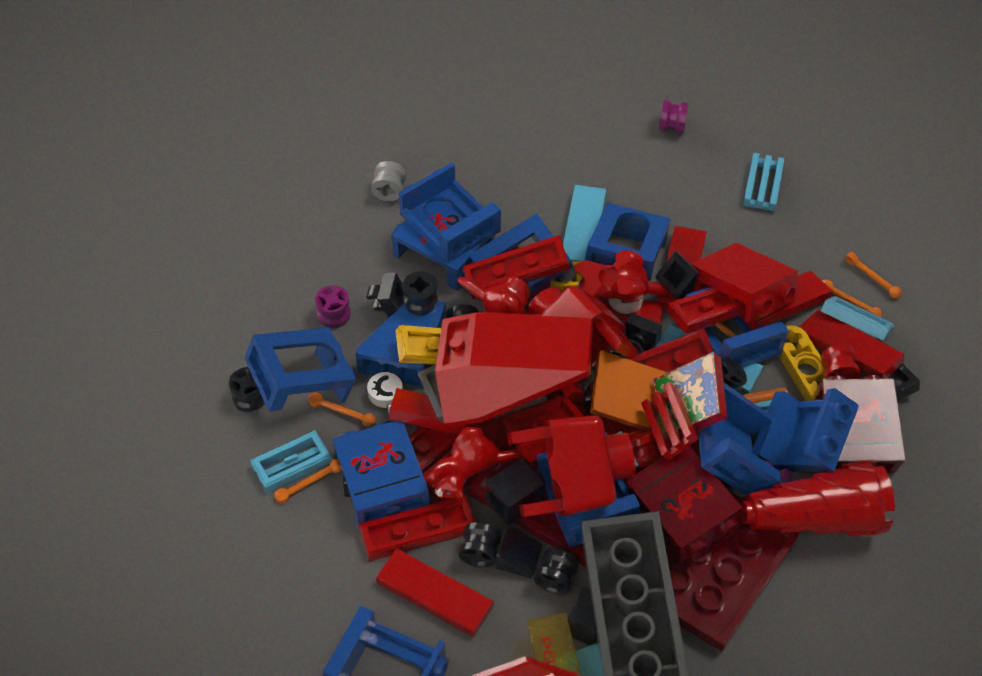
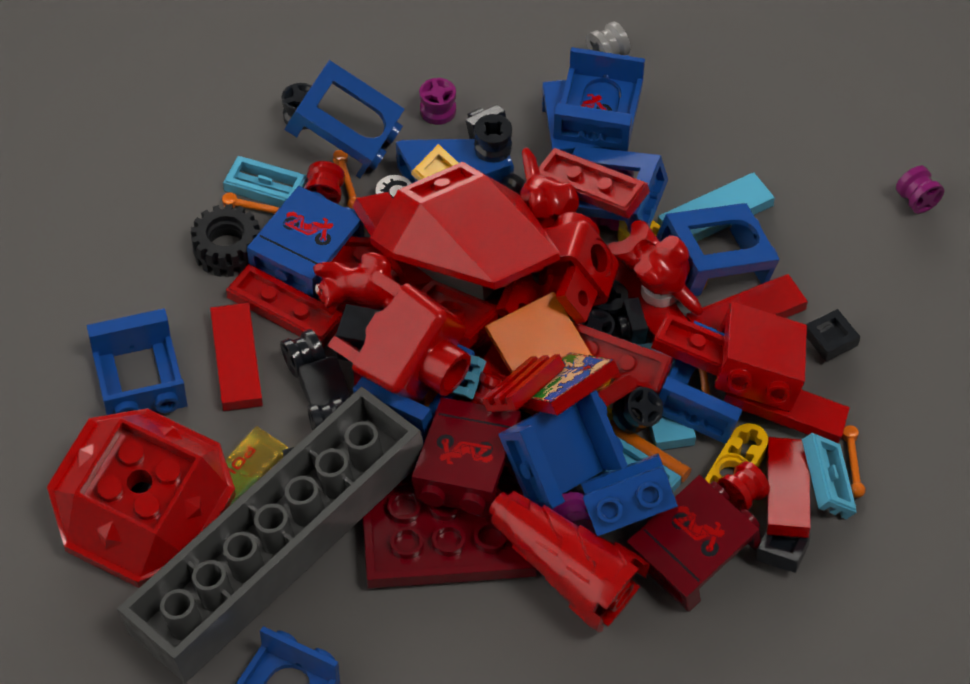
camera: 50 degrees right, 0 degrees up
black slope [655,251,700,299] -> none
medium azure tile [743,152,785,212] -> none
orange hinge [845,252,902,299] -> none
none -> black tyre [191,204,260,277]
none -> red wheel [304,161,345,204]
none -> black plate [806,309,860,361]

